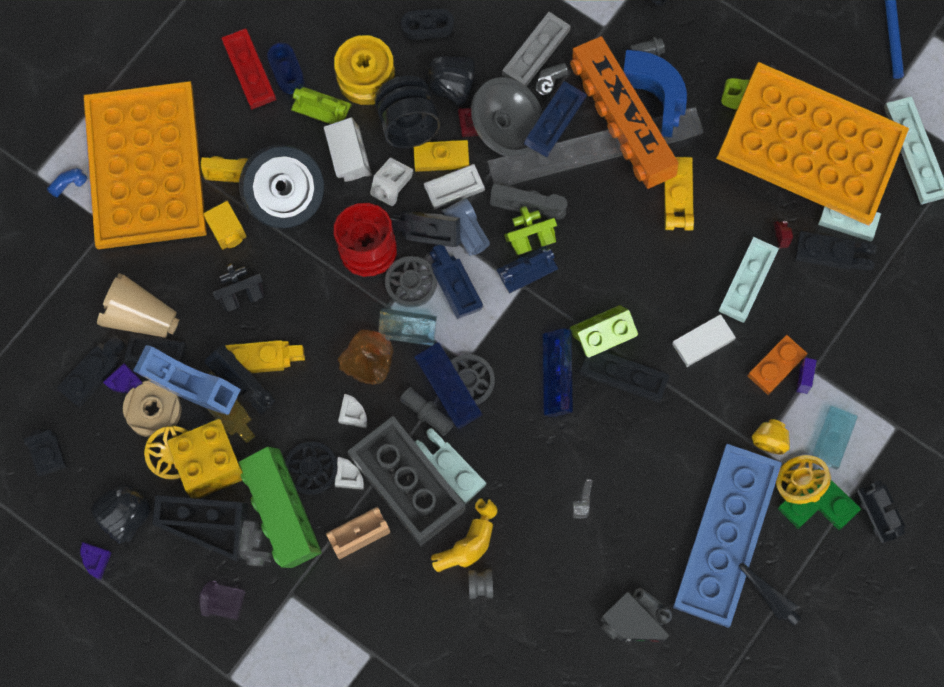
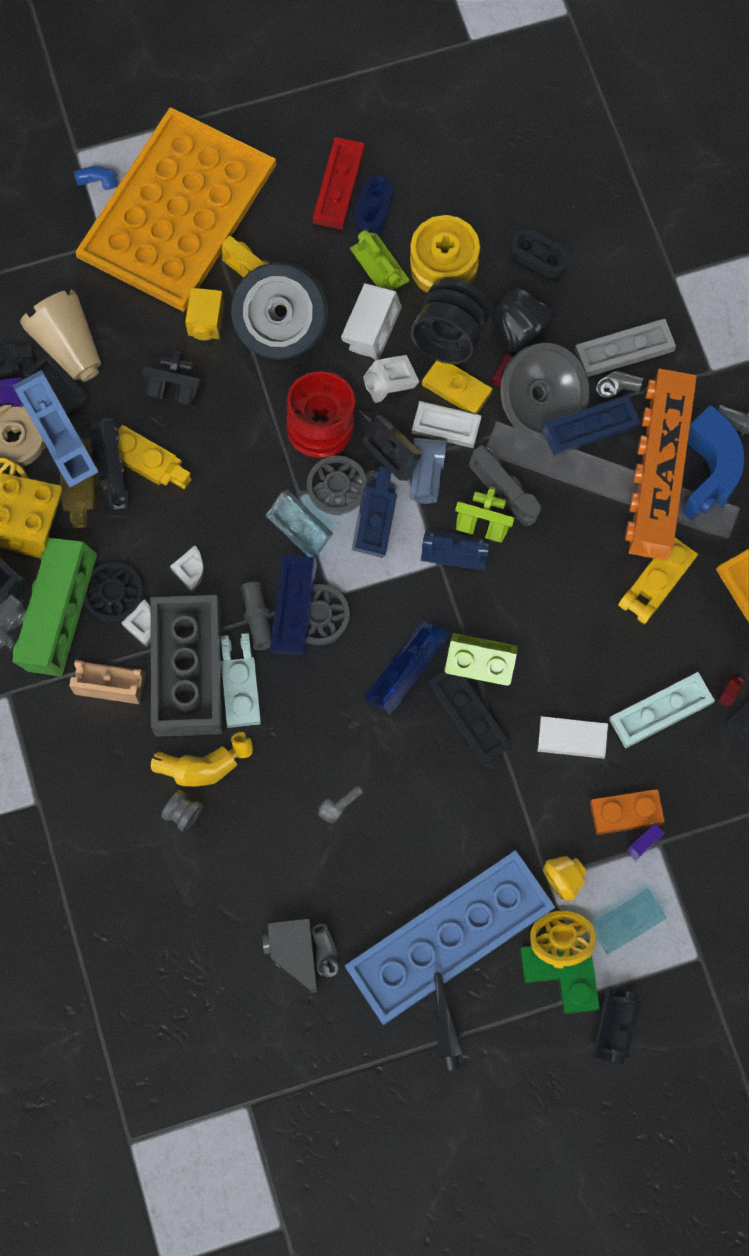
camera: 35 degrees right, 0 degrees up
clear orange hair [338,330,393,385] -> none

